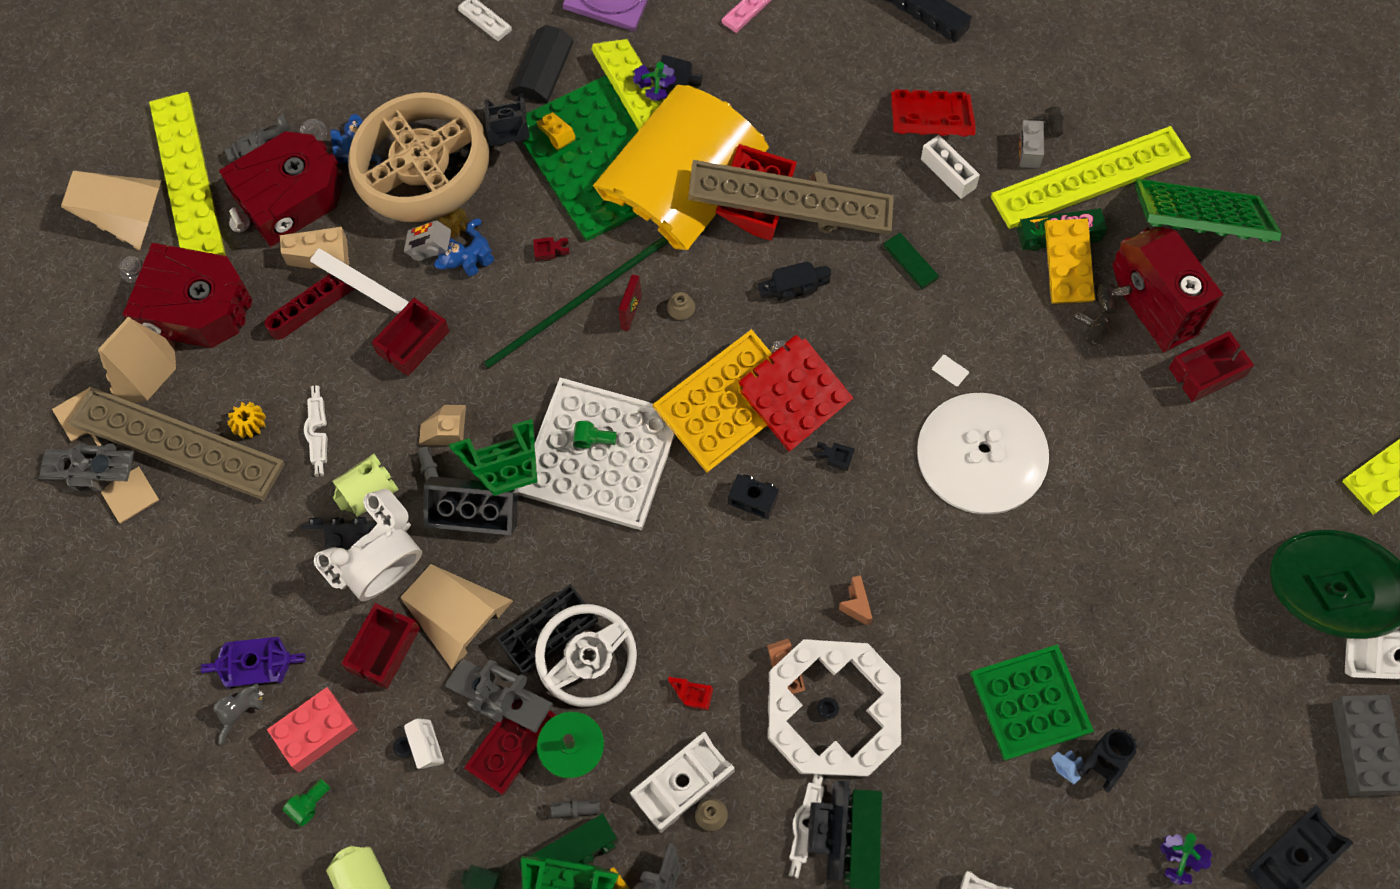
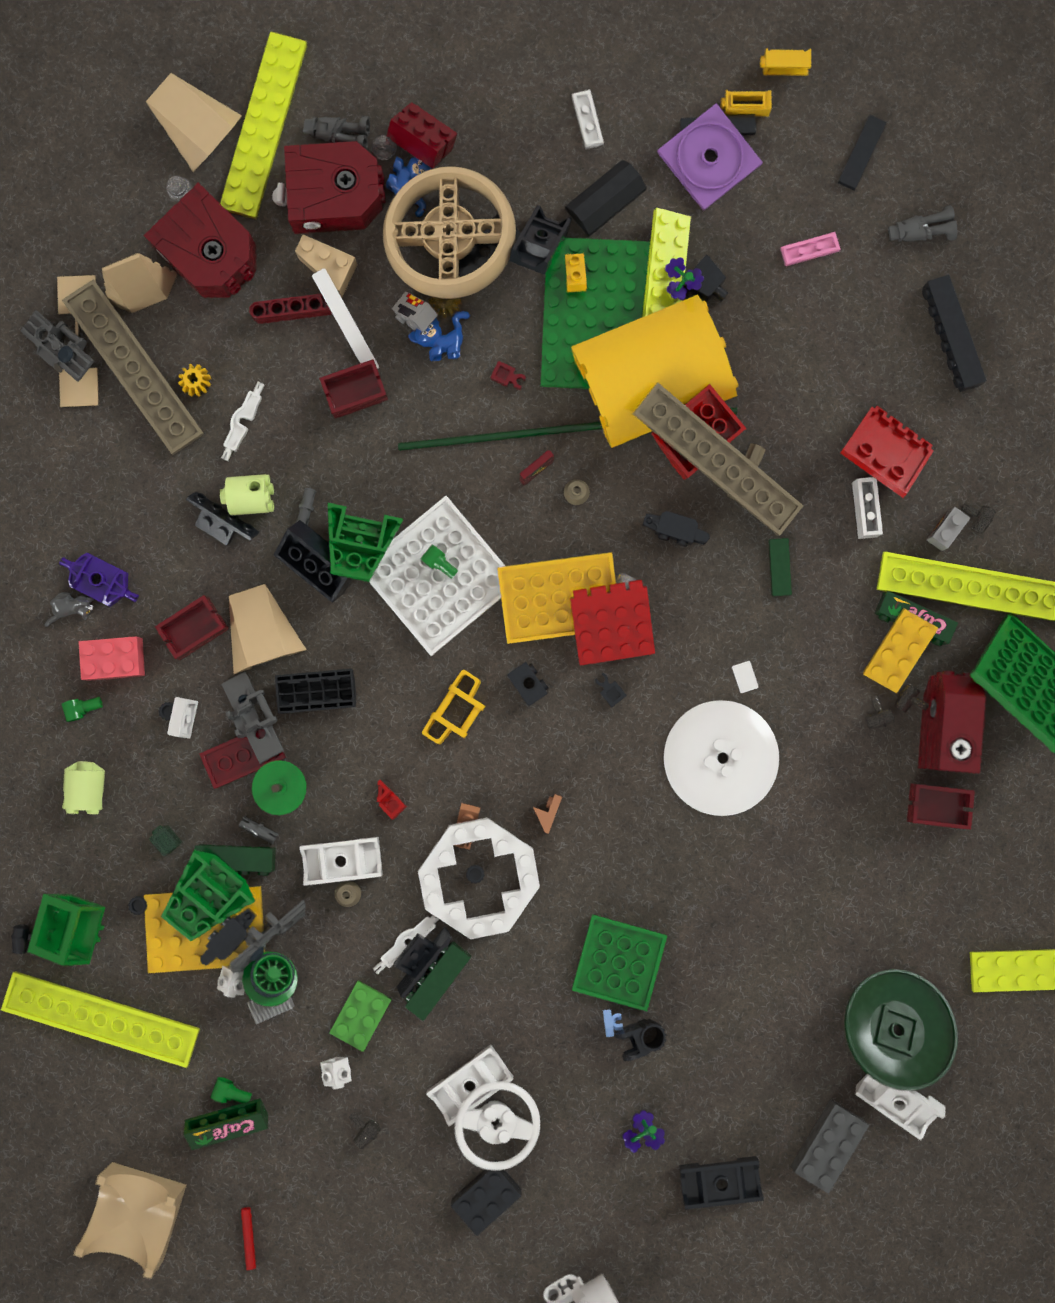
camera: 30 degrees right, 20 degrees up
white piece [314,489,422,601] -> none
tan slope [419,405,466,445] -> none
white piece [535,604,637,707] -> none
none -> dark red piece [386,102,458,168]
none -> yellow bar [422,670,486,745]

